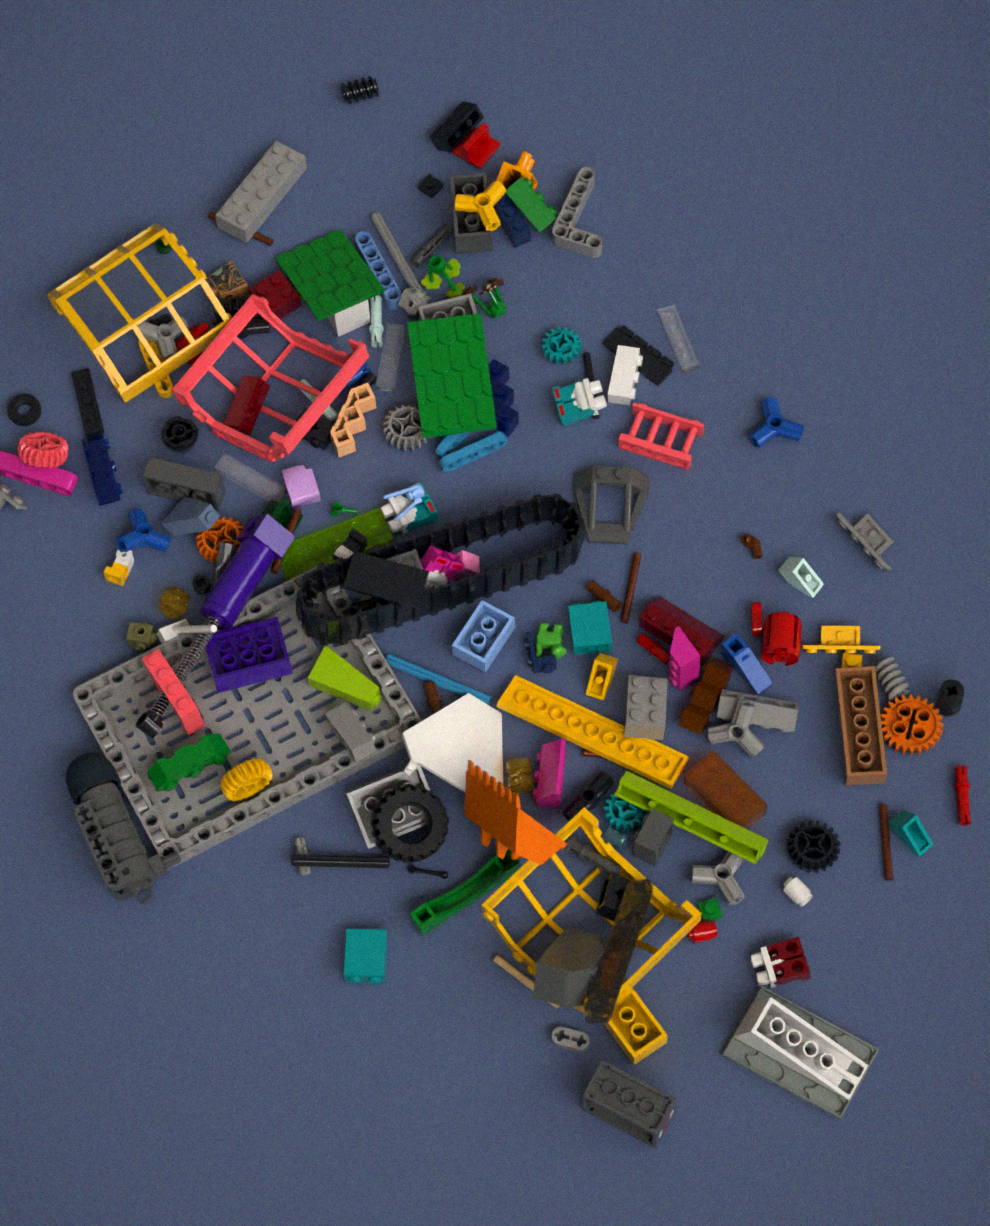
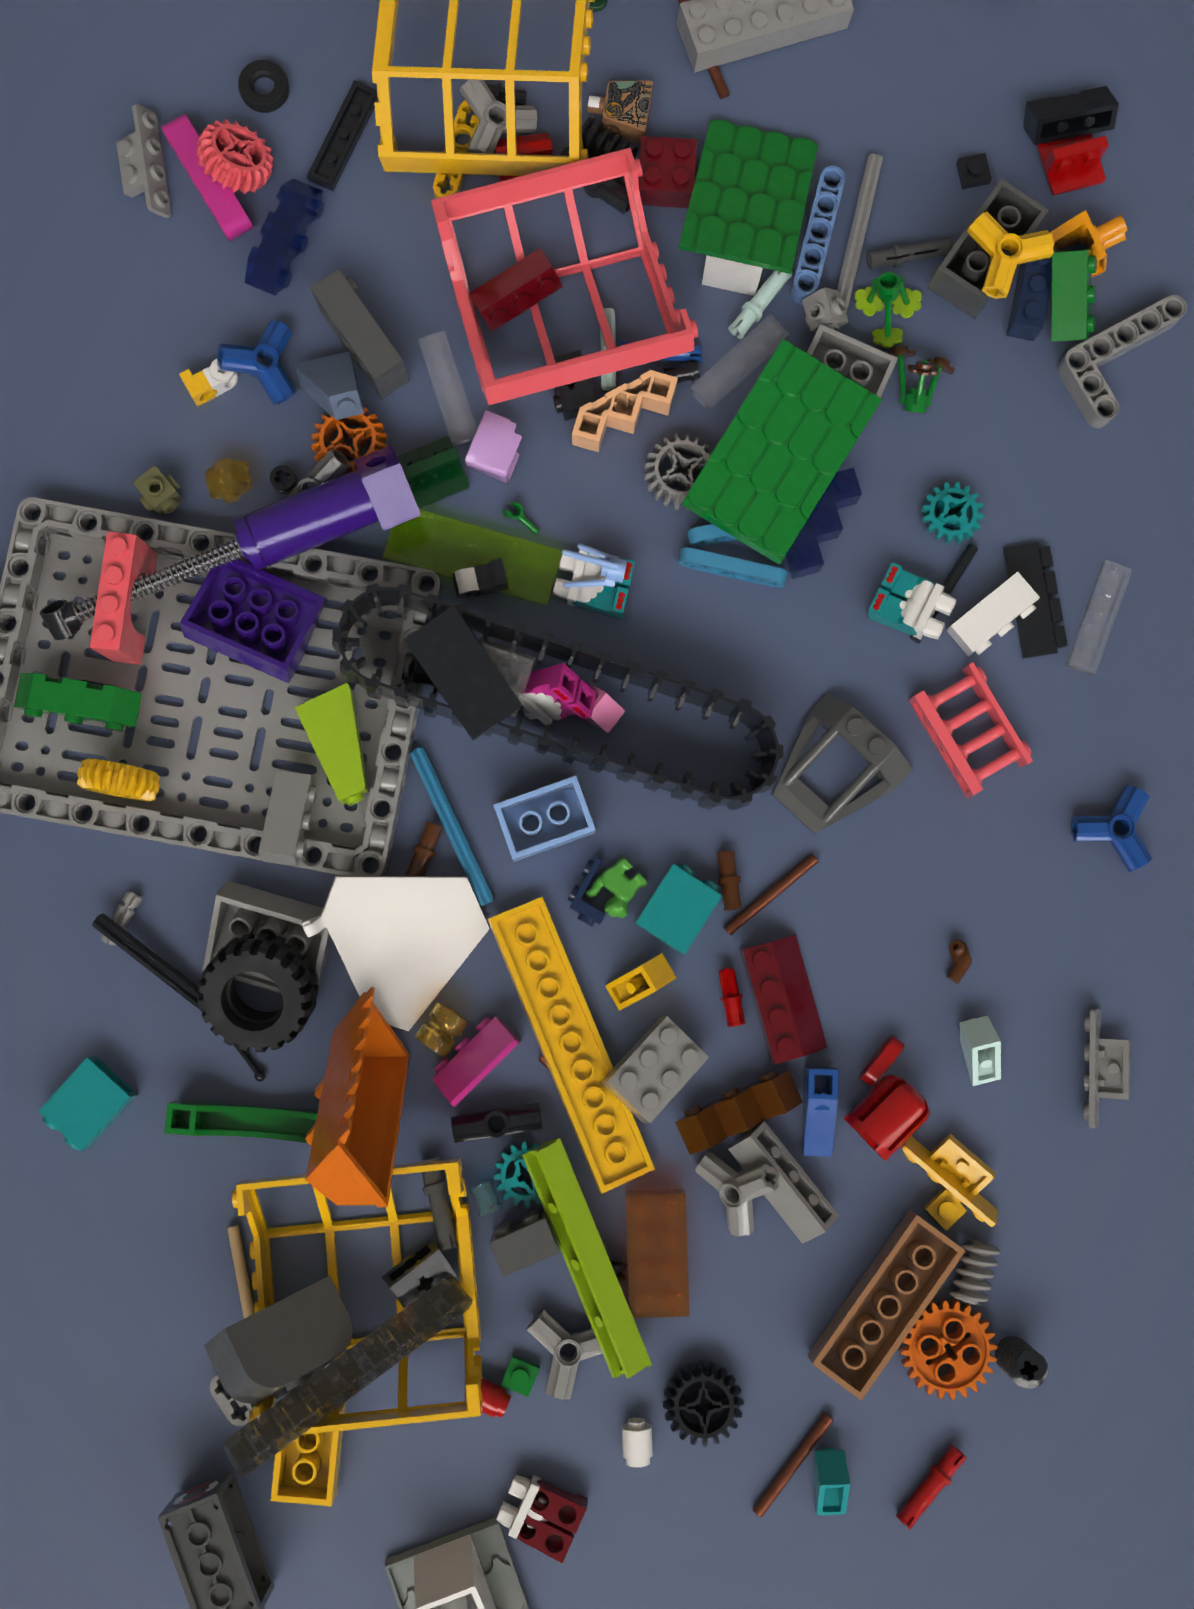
camera: 30 degrees right, 20 degrees up
white piece [156,619,217,644] -> none
black cone [161,416,198,453] -> none
copper bar [270,508,301,574] -> none
dark pink slope [668,626,700,692] -> none

